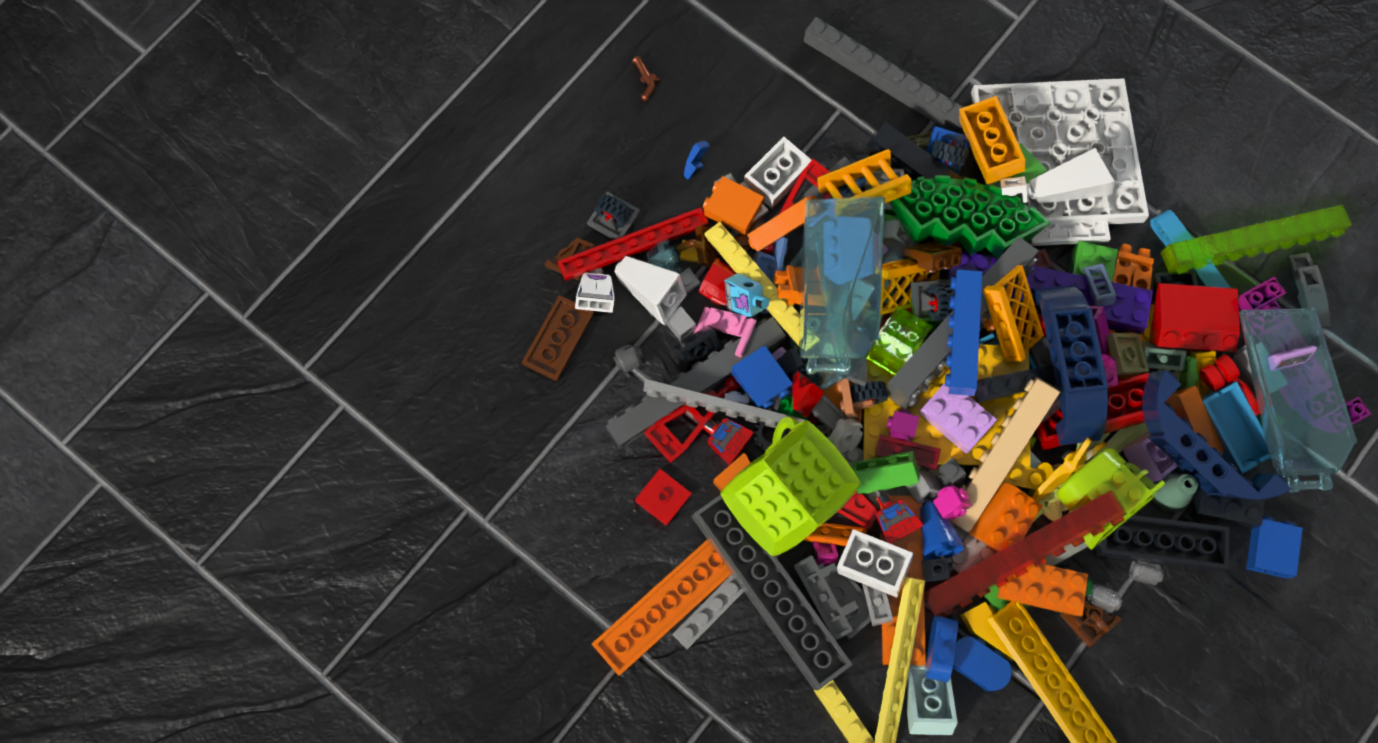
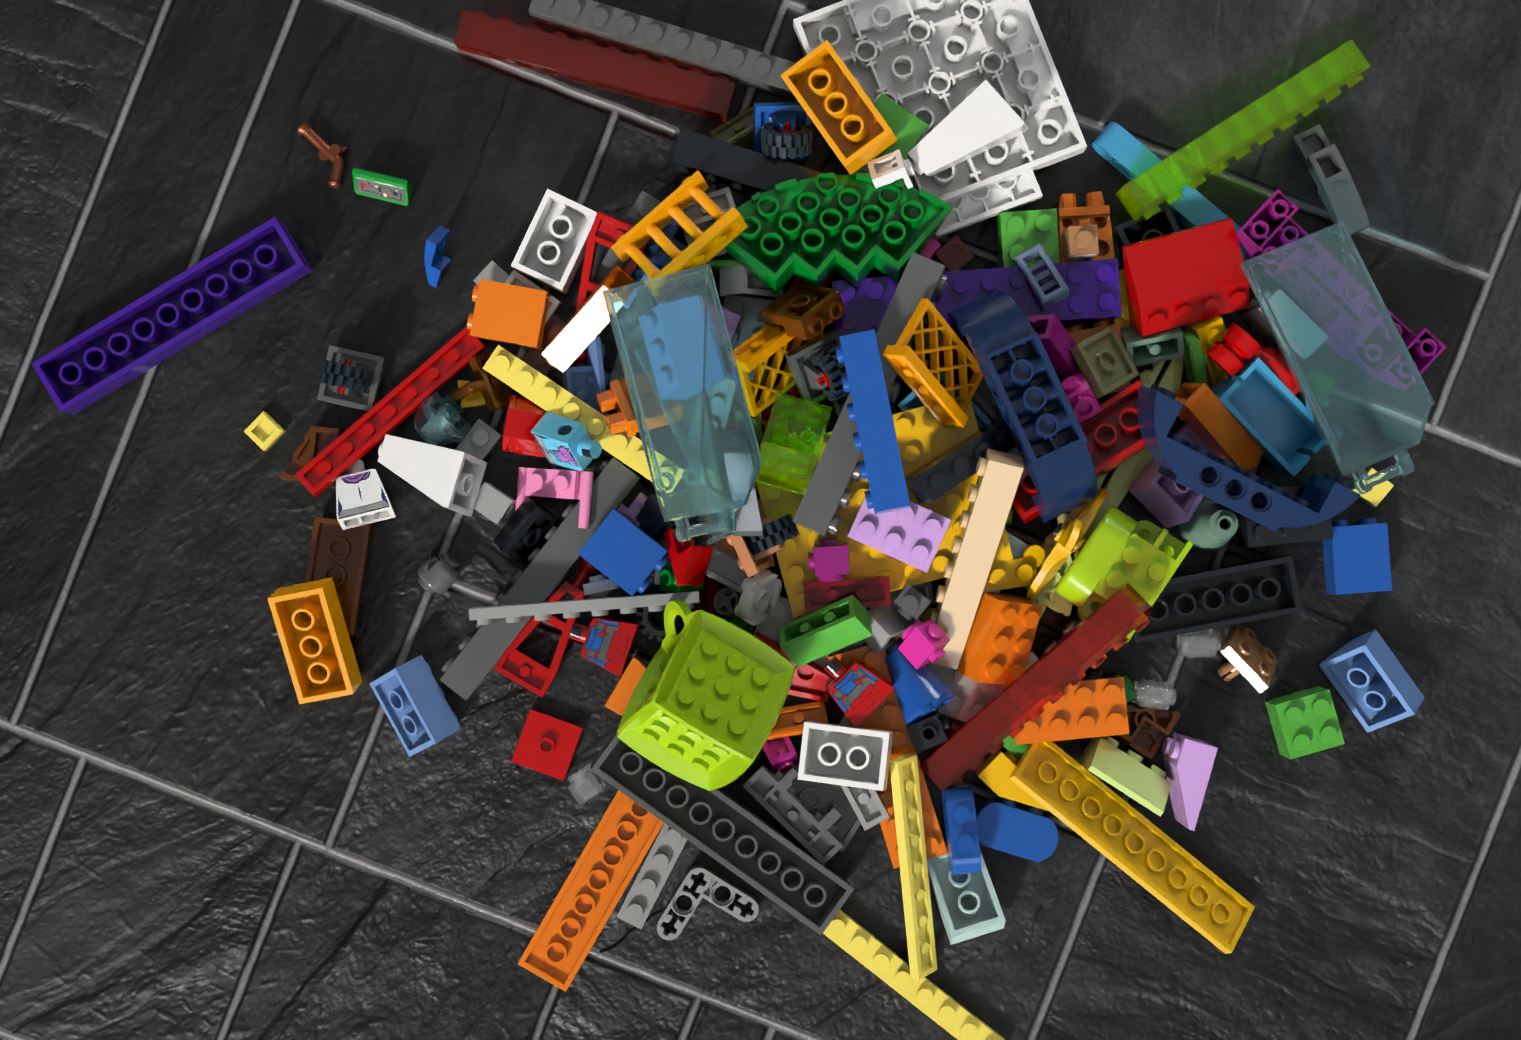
camera: 20 degrees left, 15 degrees up
lavender slope [1267,346,1317,371] -> none
none -> dark purple brick [31,217,313,414]
none -> light yellow tile [244,411,286,451]
none -> light orange brick [267,577,363,704]
none -> slope [352,168,414,206]
none -> medium blue slope [370,655,462,757]
none -> clear red brick [454,9,736,122]
none -> clear brick [567,762,606,806]
none -> light grey beam [657,865,759,940]
none -> medium nougat brick [1062,225,1099,261]
none -> yellowish green slope [1077,736,1172,817]
none -> lavender slope [1162,732,1218,831]
none -> medium nougat plate [1217,623,1277,693]
none -> bright green brick [1265,686,1345,759]
none -> medium blue slope [1319,629,1425,733]
none -> light yellow tile [1351,468,1394,507]

